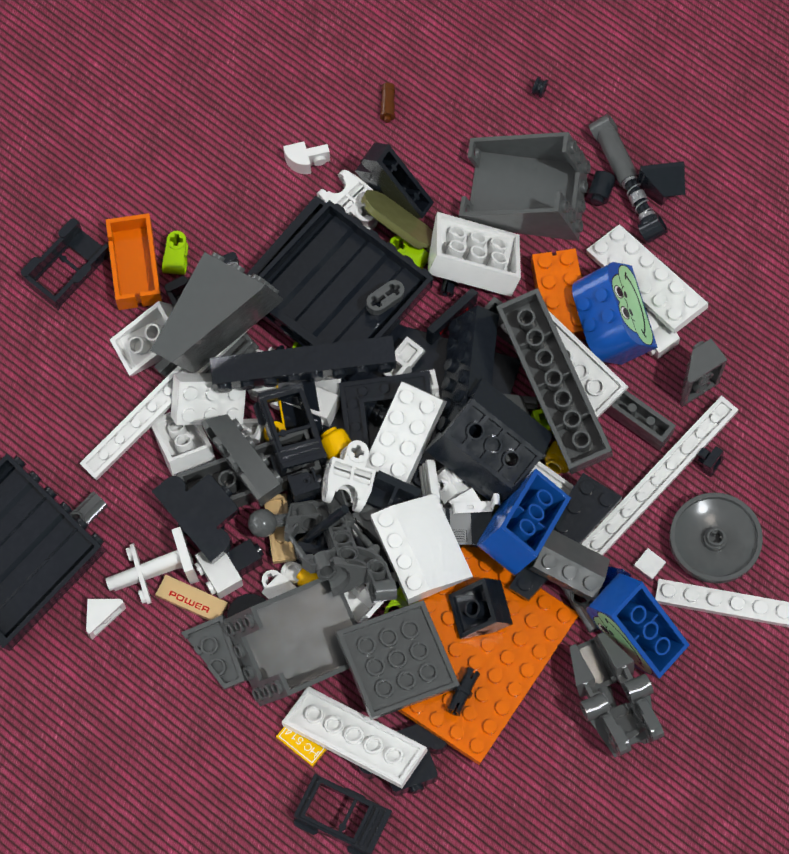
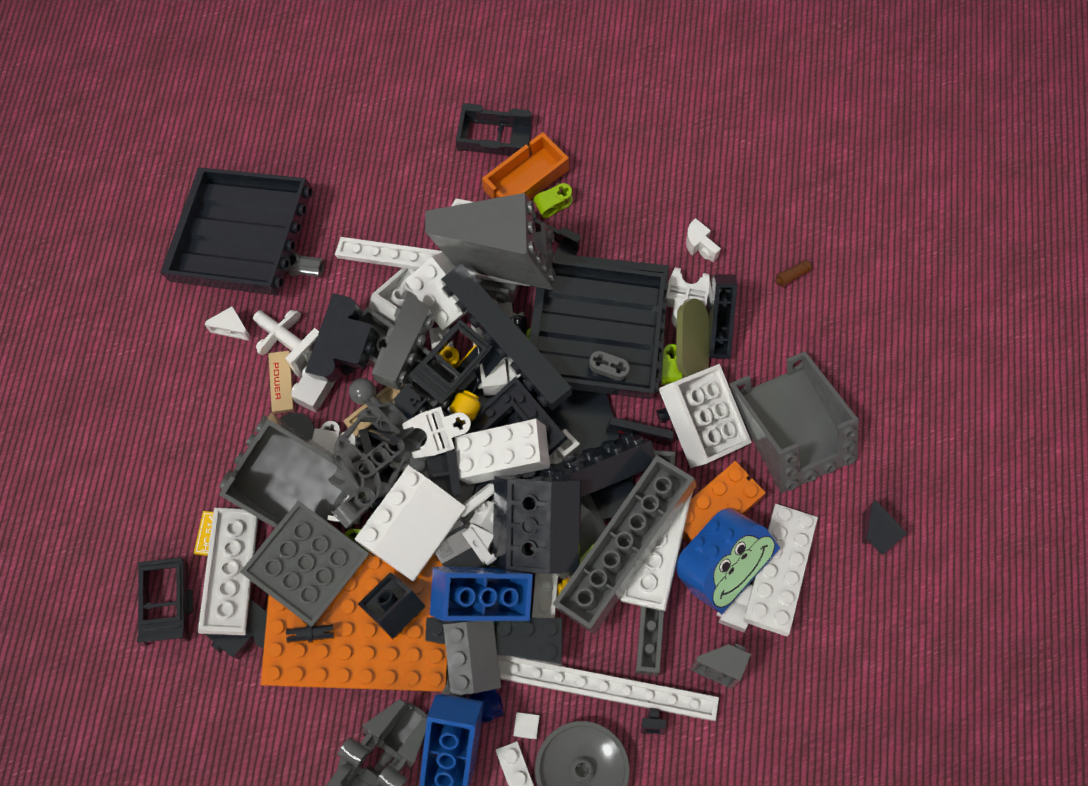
camera: 60 degrees right, 0 degrees up
dark grey wing [181,615,248,690] -> none
black brick [226,539,264,577] -> none
white brick [383,337,425,376] -> none
black bush [531,76,549,98] -> none
black brick [587,171,616,206] -> none
piece [589,113,668,243] -> none

